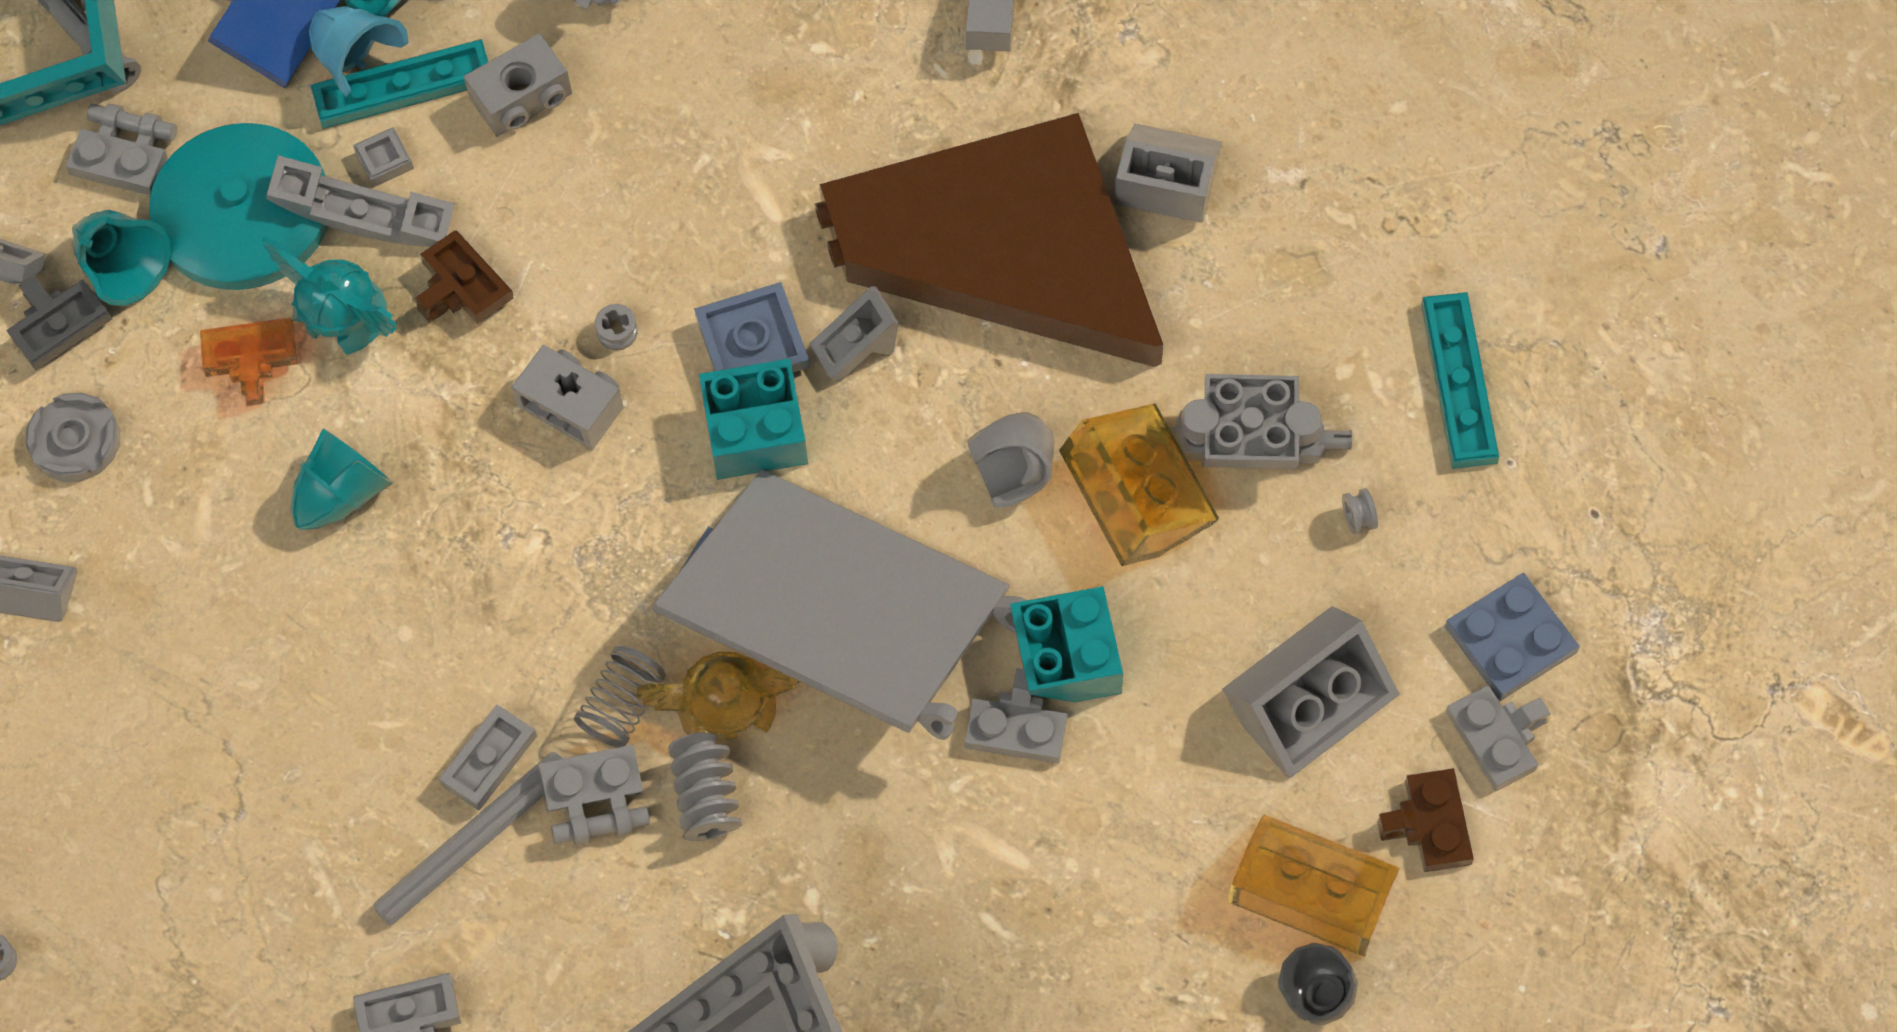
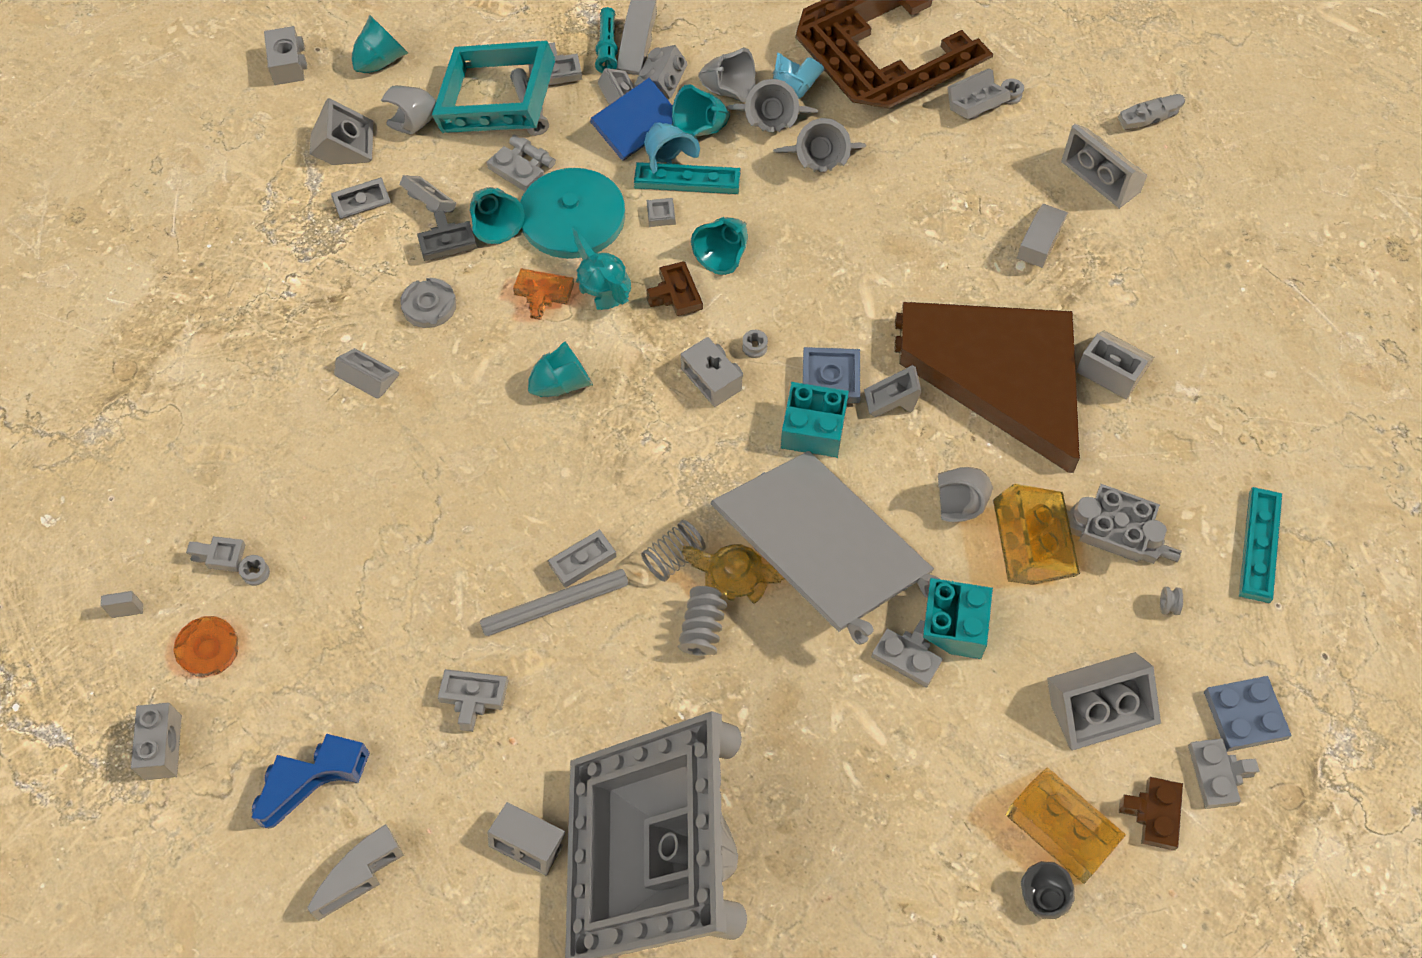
camera: 20 degrees right, 5 degrees down
light grey slope [266,156,455,247] -> none
light grey brick [463,33,572,137] -> none
light grey plate [537,745,650,845] -> none
none -> teal helmet [691,217,748,275]

